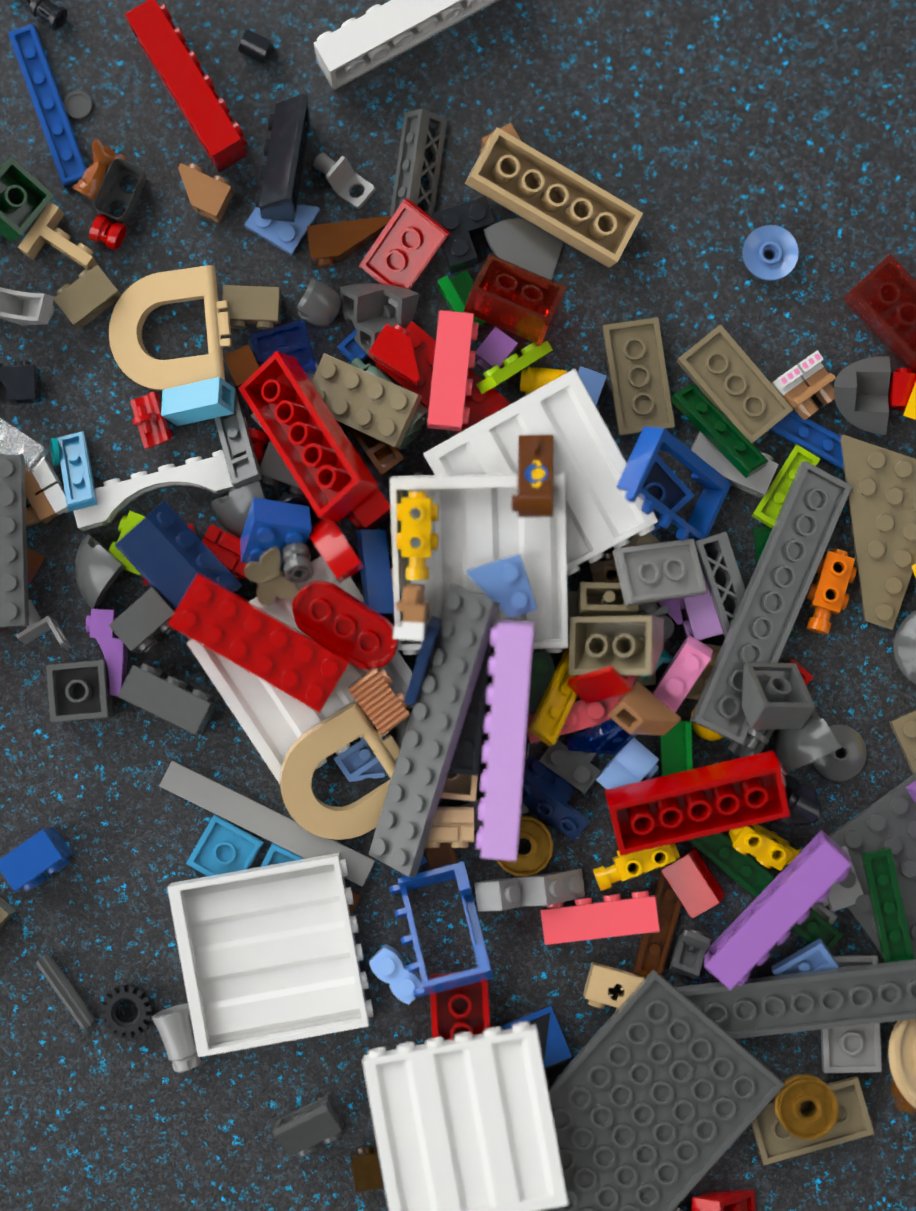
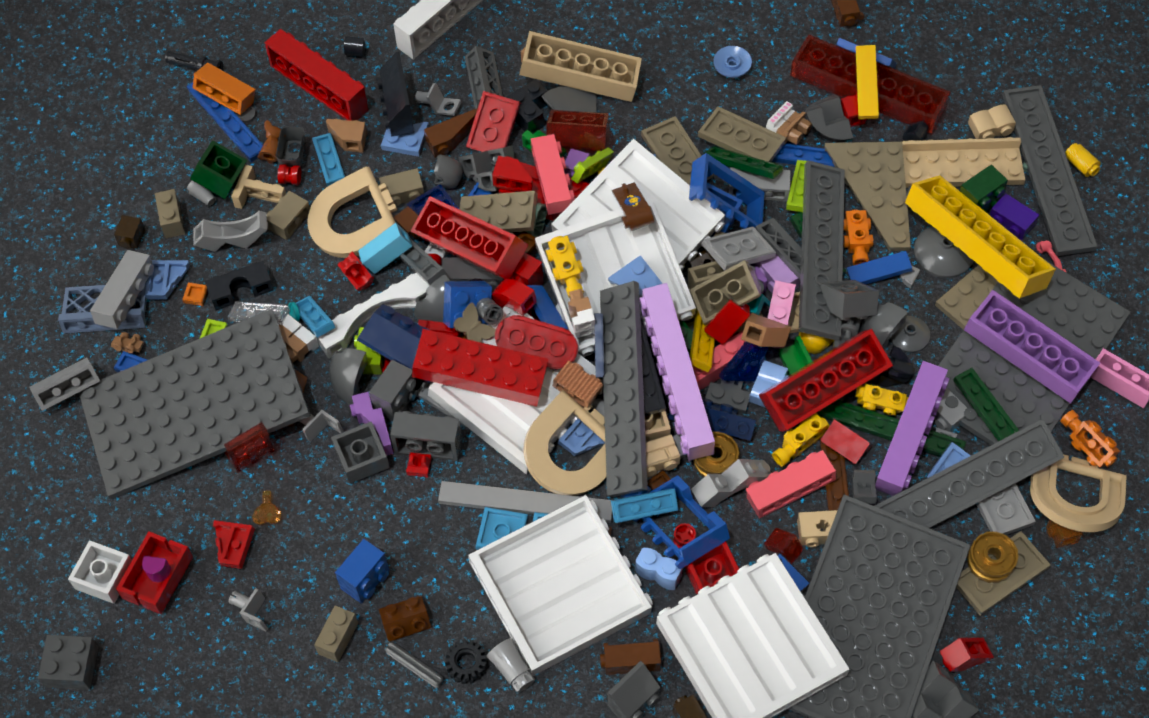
camera: 15 degrees left, 25 degrees down
none -> orange brick [193,62,255,115]
none -> dark azure tile [312,133,345,187]
none -> reddish brown bracket [378,595,431,641]
none -> red tile [406,452,432,478]
none -> reddish brown brick [600,639,661,675]
none -> dark azure tile [611,488,678,523]
none -> red wheel [673,523,696,548]
none -> clear red bracket [763,528,803,564]
none -> blue tile [847,251,912,284]
none -> light grey tile [899,266,920,288]

